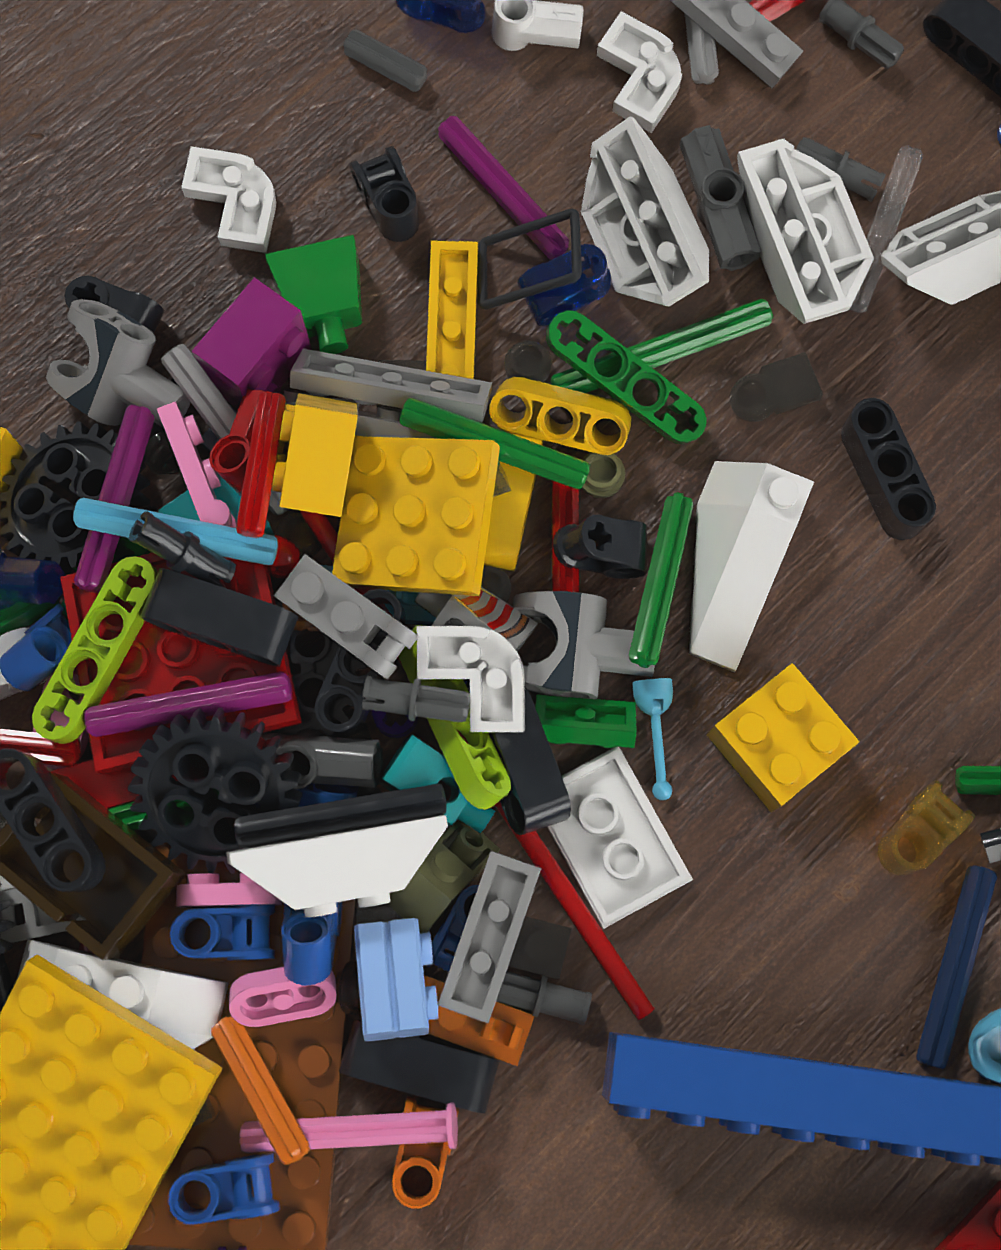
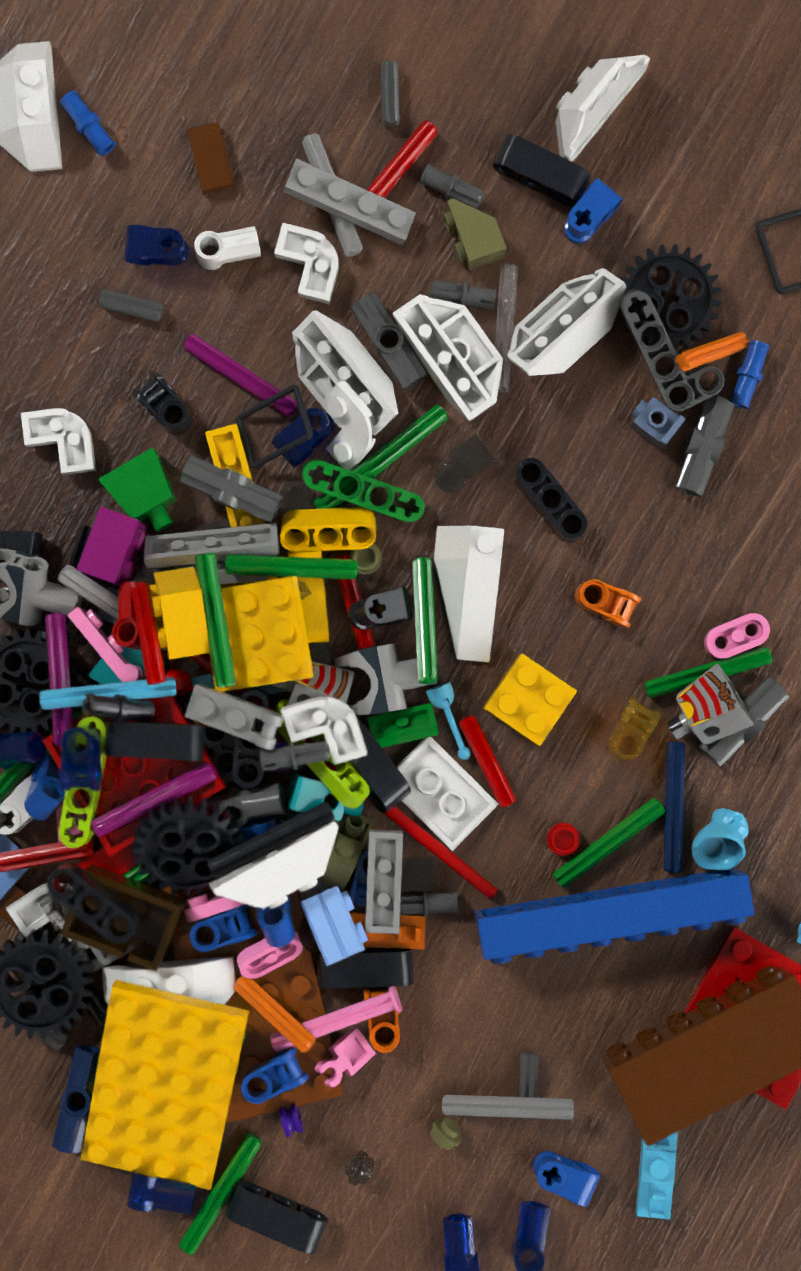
camera: 20 degrees left, 10 degrees up
none -> clear blue piece [59,725,102,792]
none -> dark grey piece [180,456,283,523]
none -> green axle [195,553,236,688]
none -> bright pink plate [314,1027,376,1087]
none -> white plate [321,380,376,471]
none -> olive slope [443,198,507,271]
none -> red axle [459,716,516,808]
none -> red plate [547,823,580,856]
none -> green axle [553,798,665,888]
none -> orange piece [574,579,641,629]

